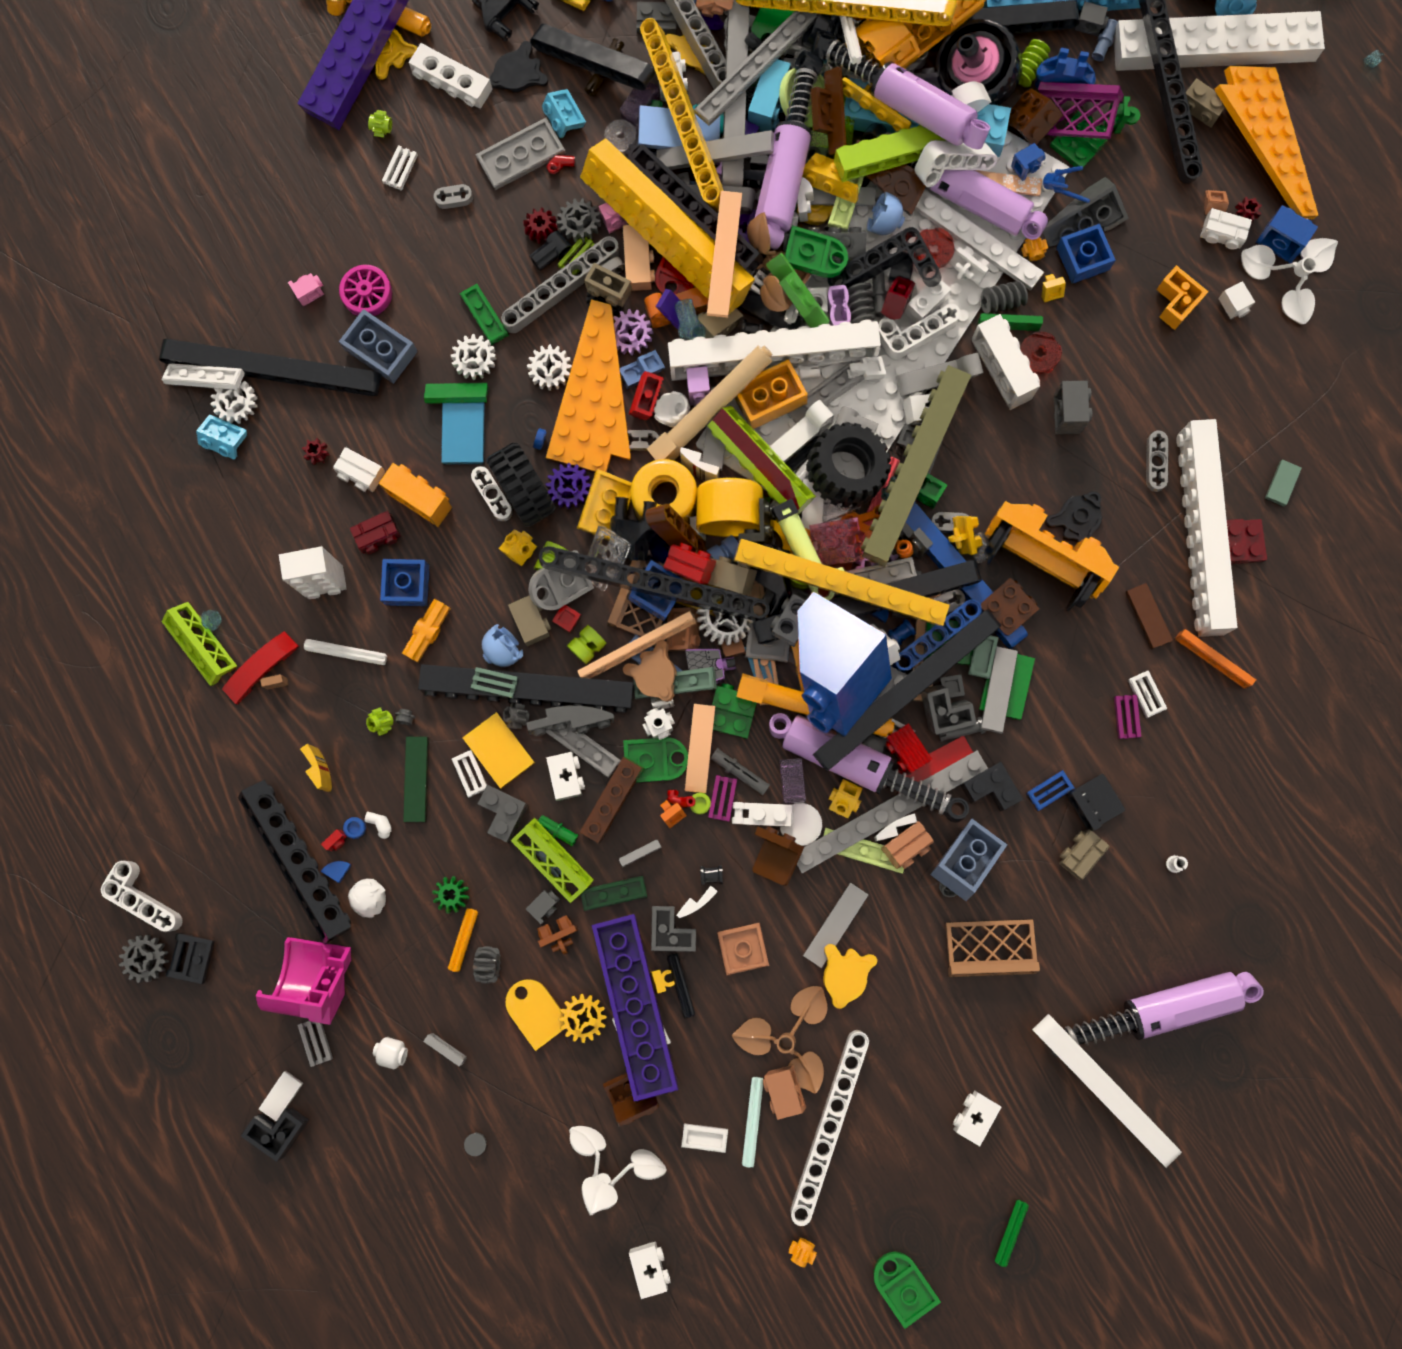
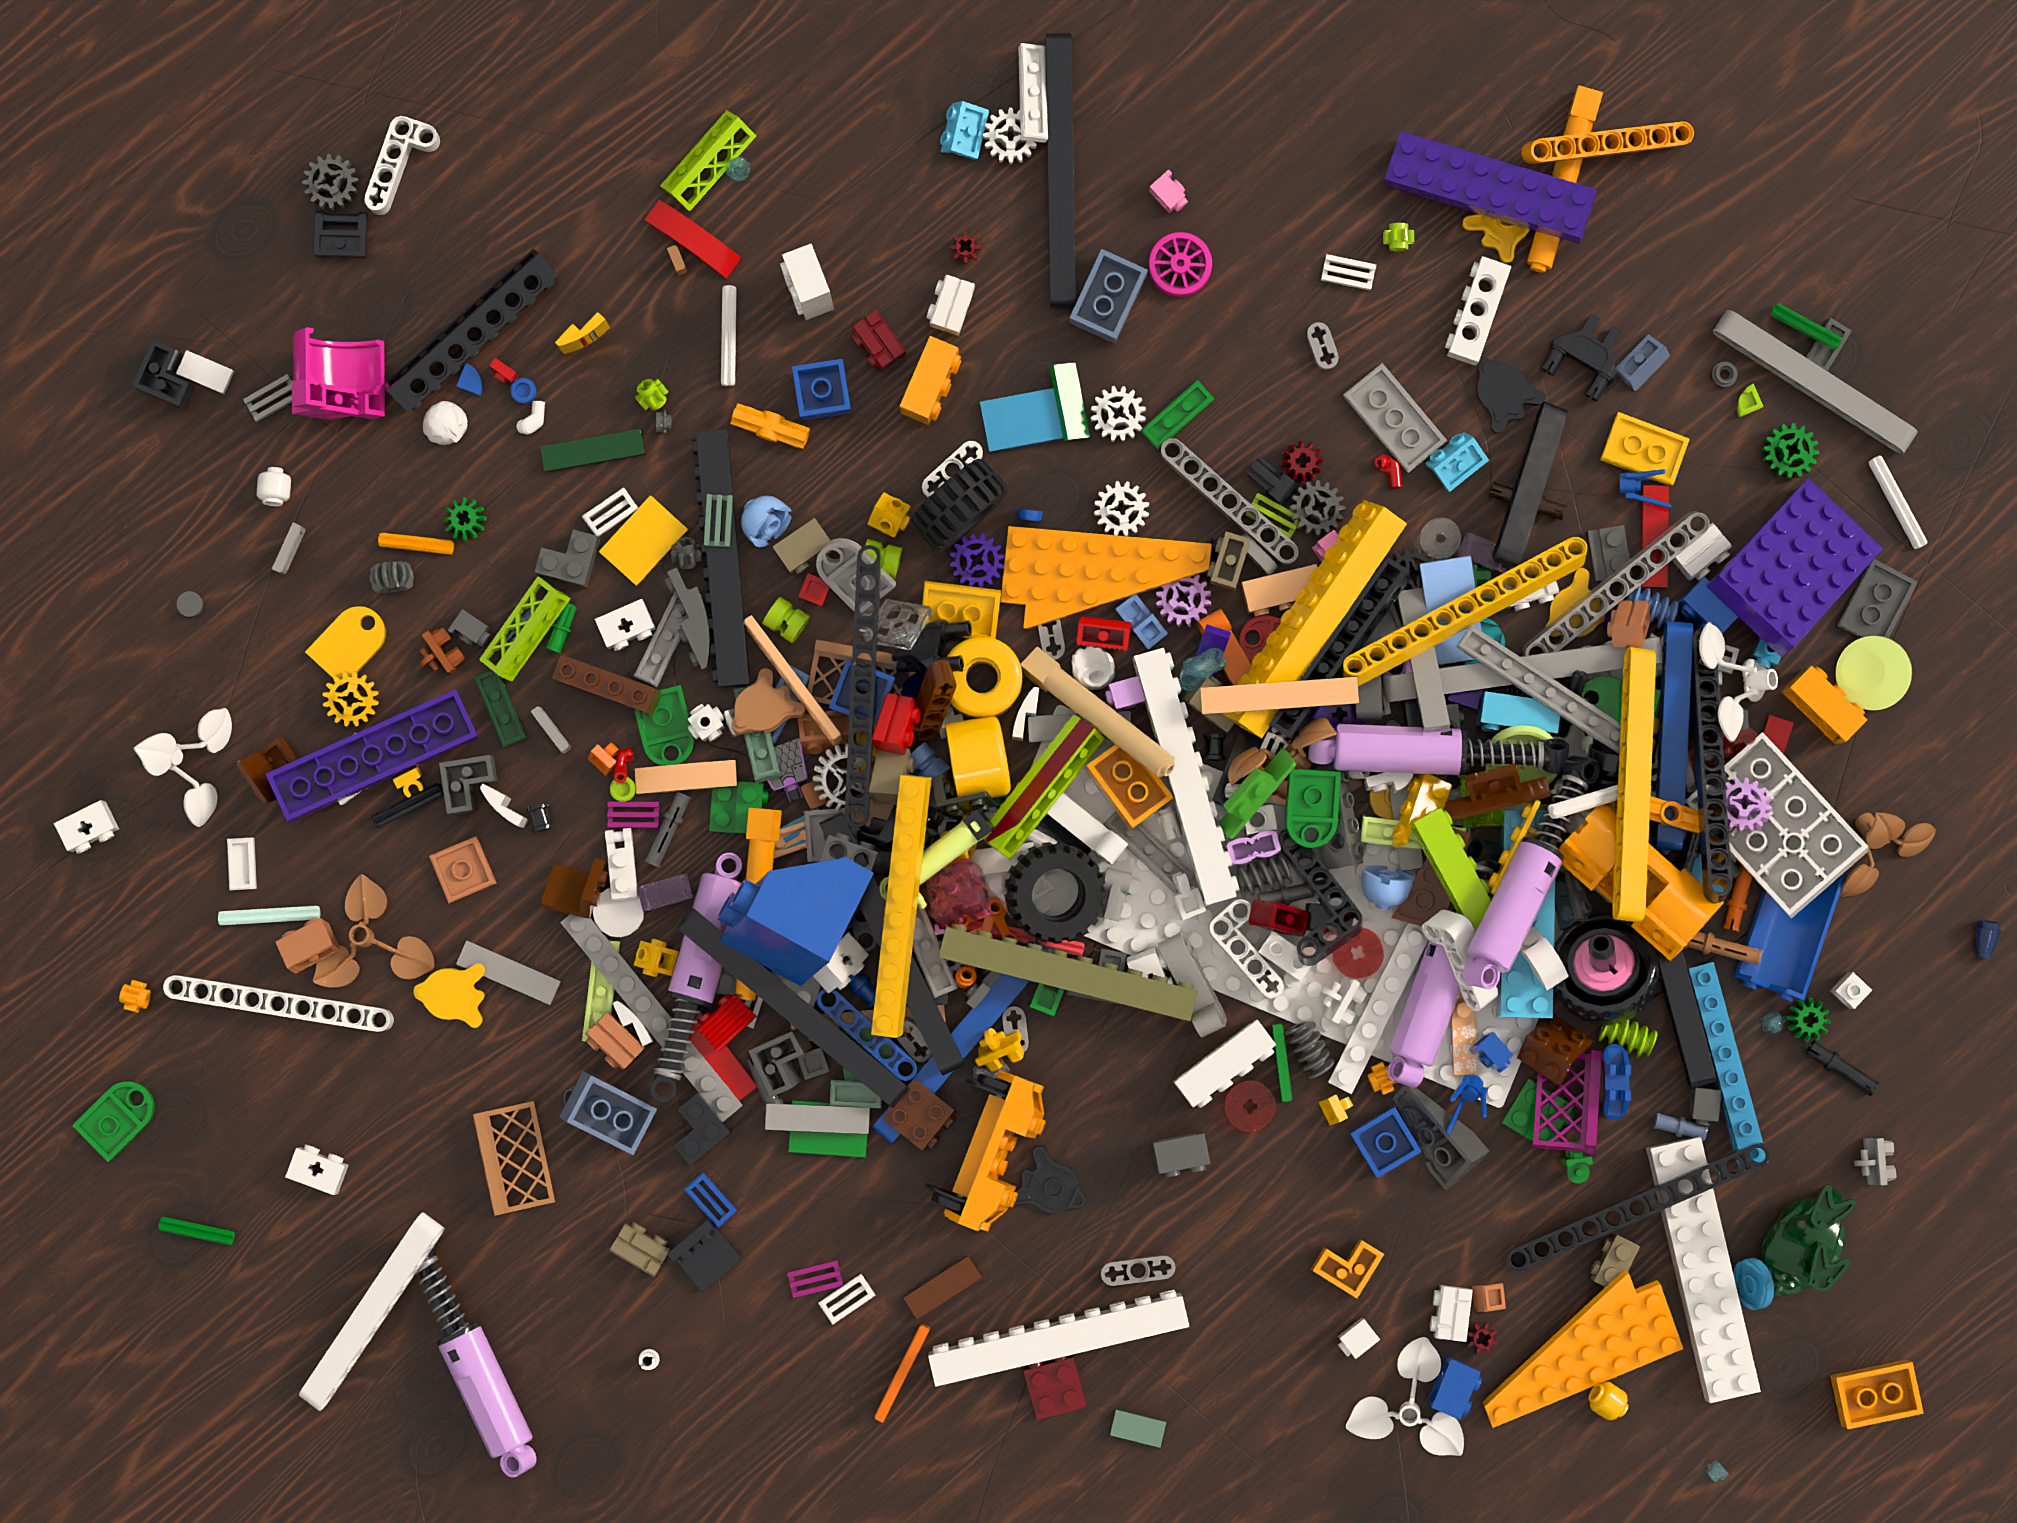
camera: 75 degrees right, 5 degrees up
none -> yellow head [1588,1382,1628,1421]

